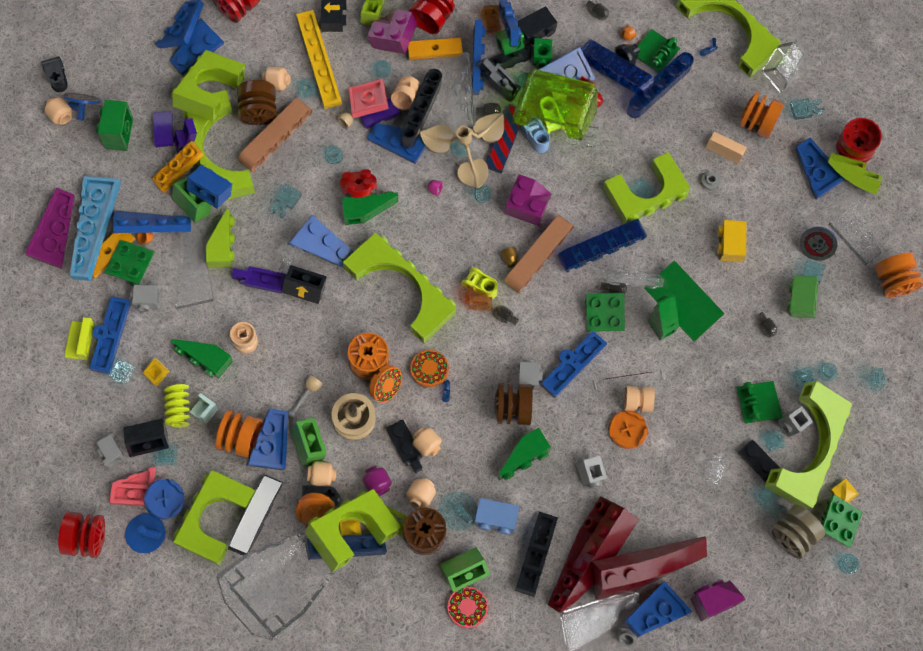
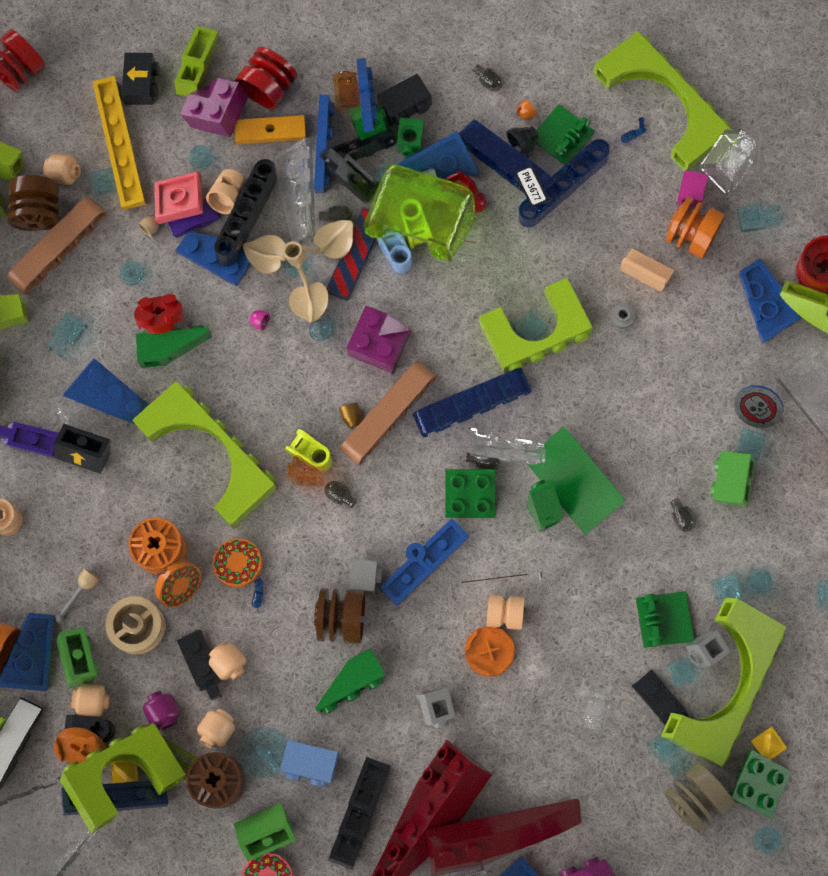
camera: 15 degrees right, 5 degrees up
yellow brick [717,220,747,262] -> none
none -> sticker [514,165,549,207]
none -> dark pink panel [676,170,708,208]

